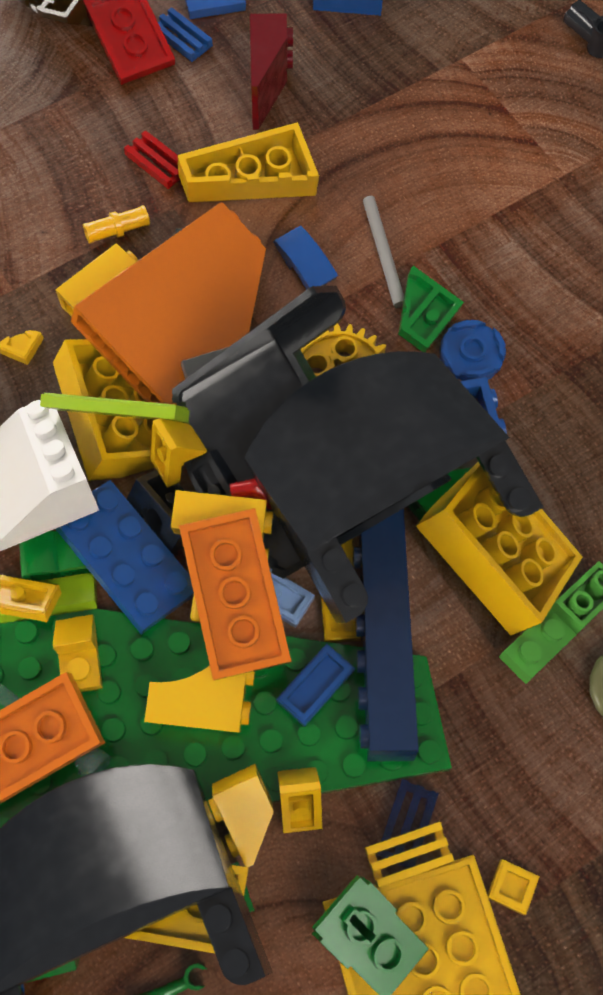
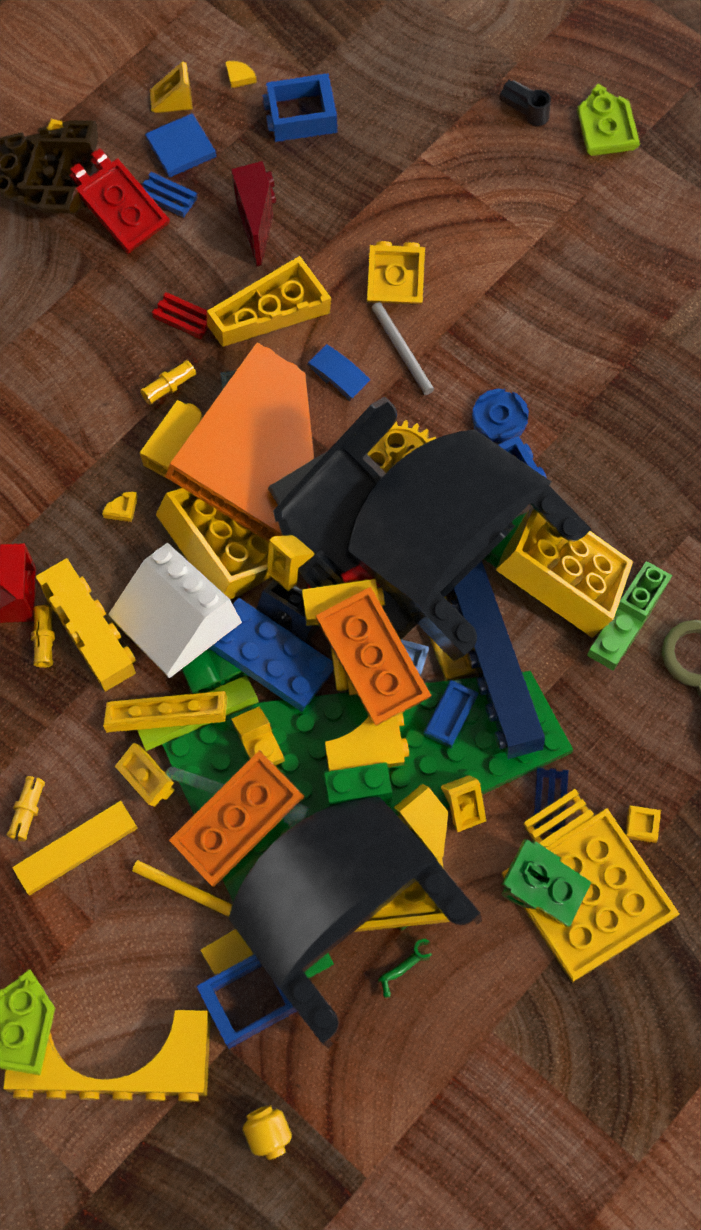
camera: 10 degrees left, 0 degrees up
lime tile [40,392,190,423] -> none
green wing [398,266,464,352] -> none
none -> green brick [324,762,392,807]
none -> yellow plate [367,241,425,305]

